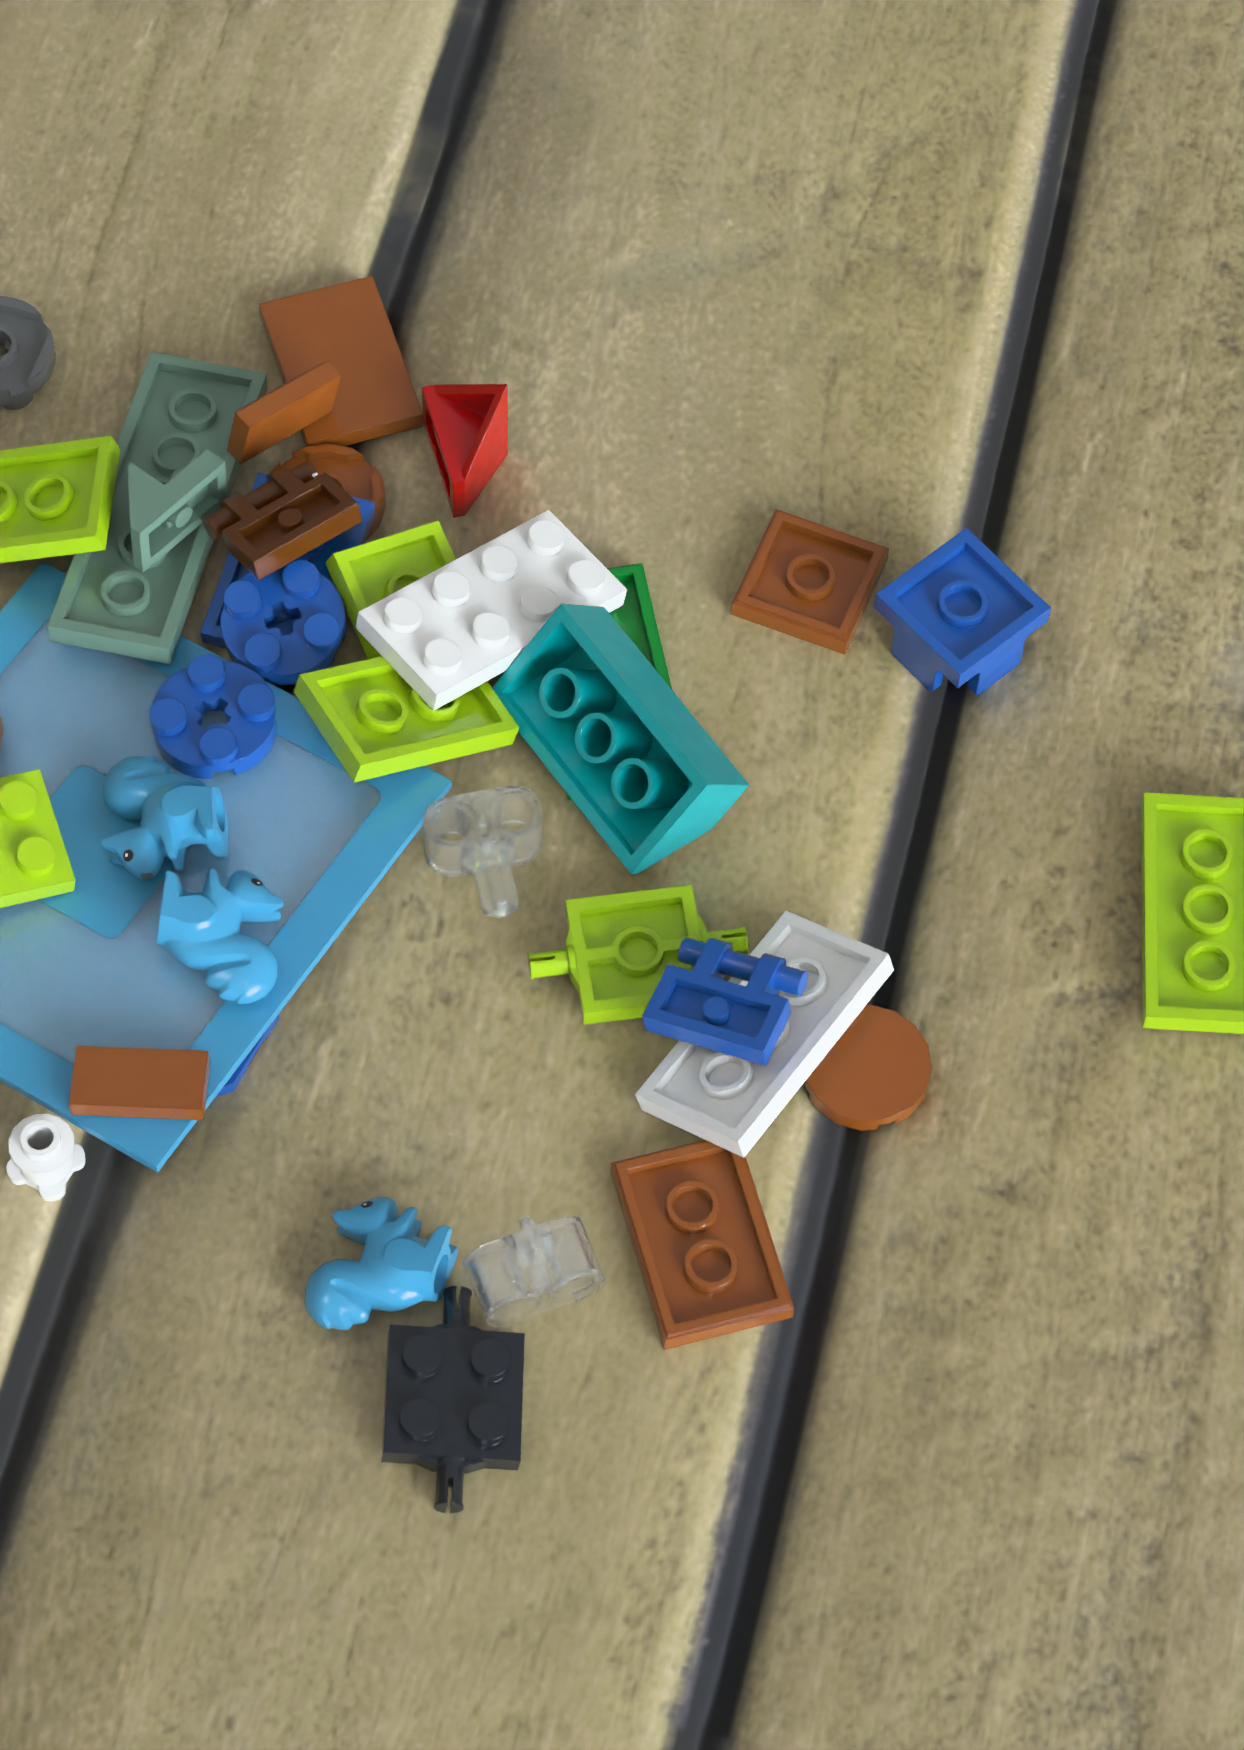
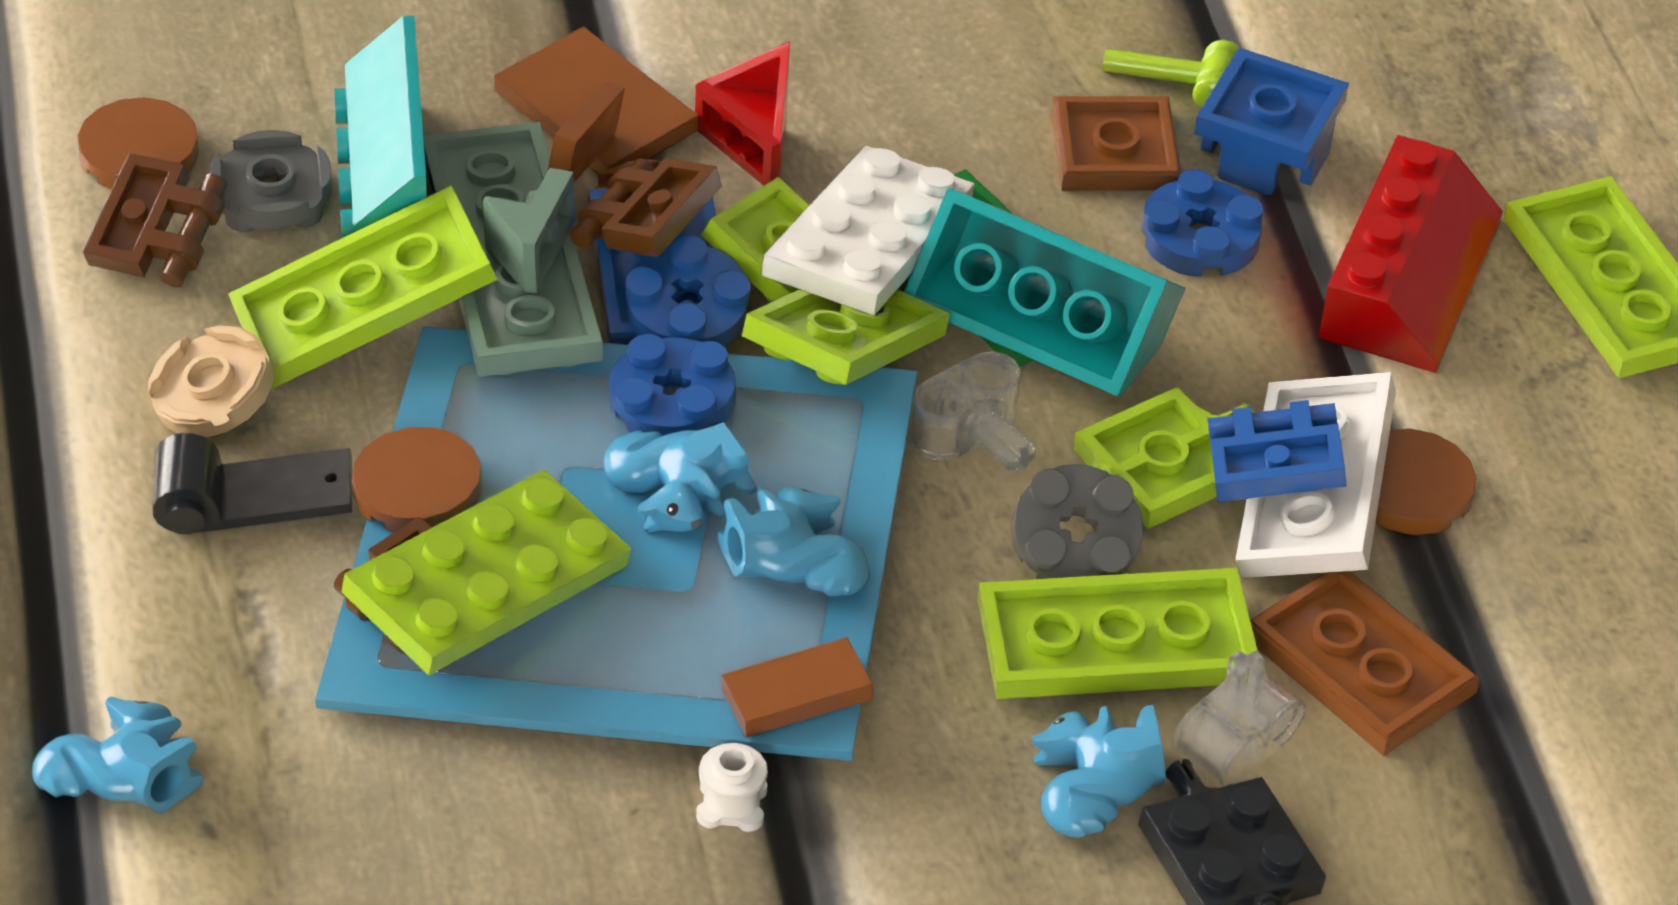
camera: 25 degrees left, 15 degrees down
none -> slope [334,16,427,238]
none -> lime plate [977,568,1261,699]
none -> dark grey plate [1011,464,1143,579]
none -> lime piece [1103,40,1239,109]
none -> blue plate [1142,169,1263,276]
none -> red slope [1319,134,1503,373]

